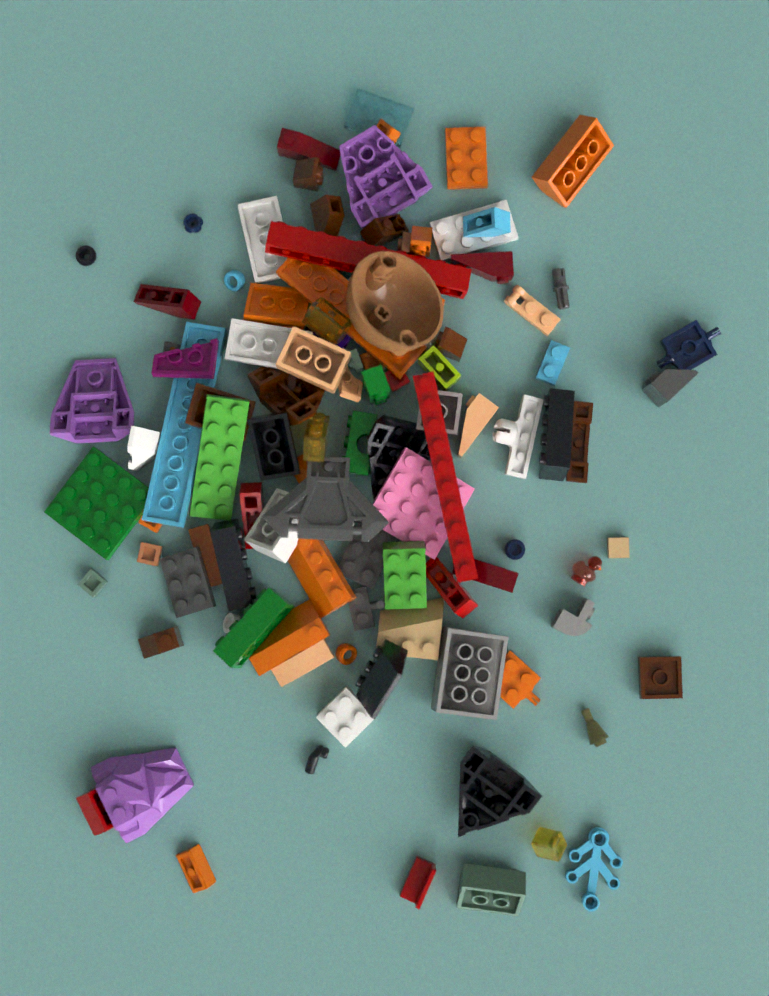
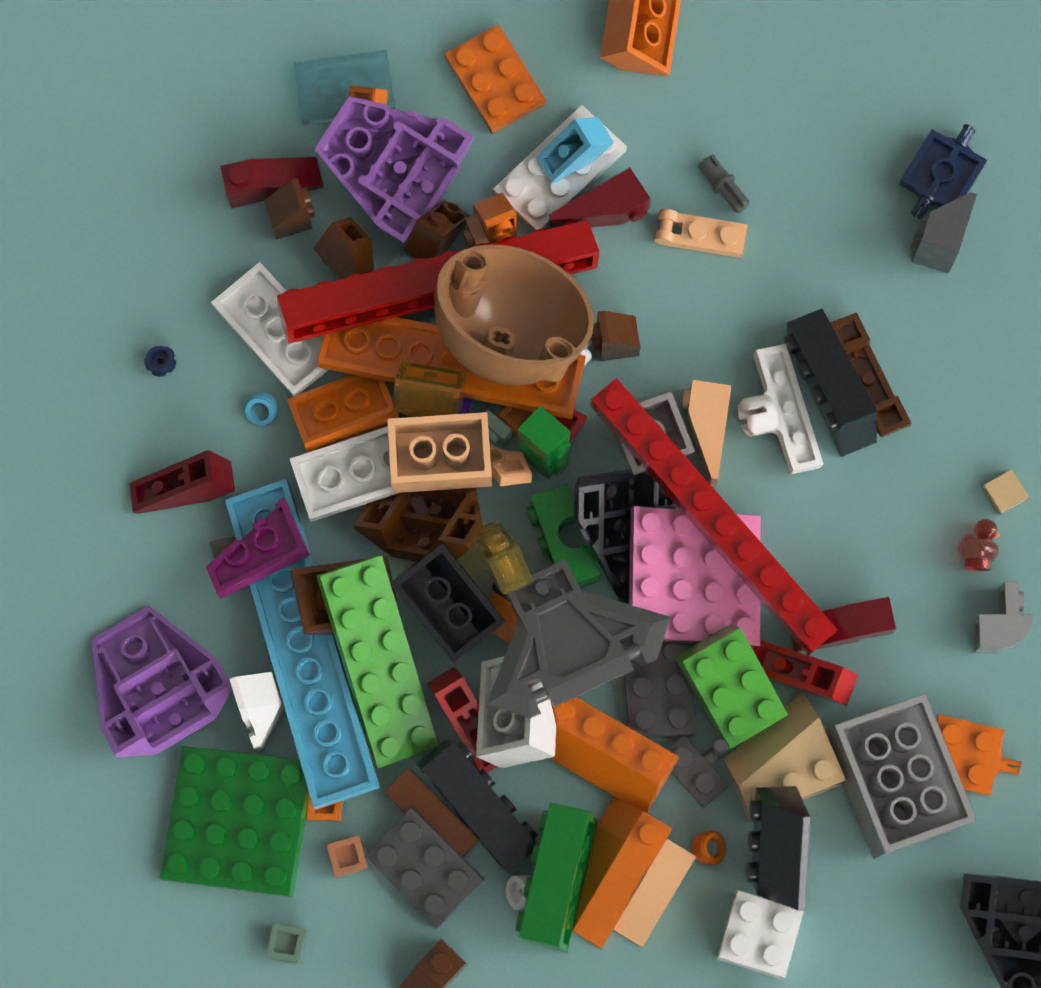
camera: 25 degrees left, 10 degrees down
black plate [76,245,97,266] -> none
lime brick [417,345,461,391] -> none
dark blue plate [505,539,525,560] -> none
medium azure plate [535,340,570,386] -> none

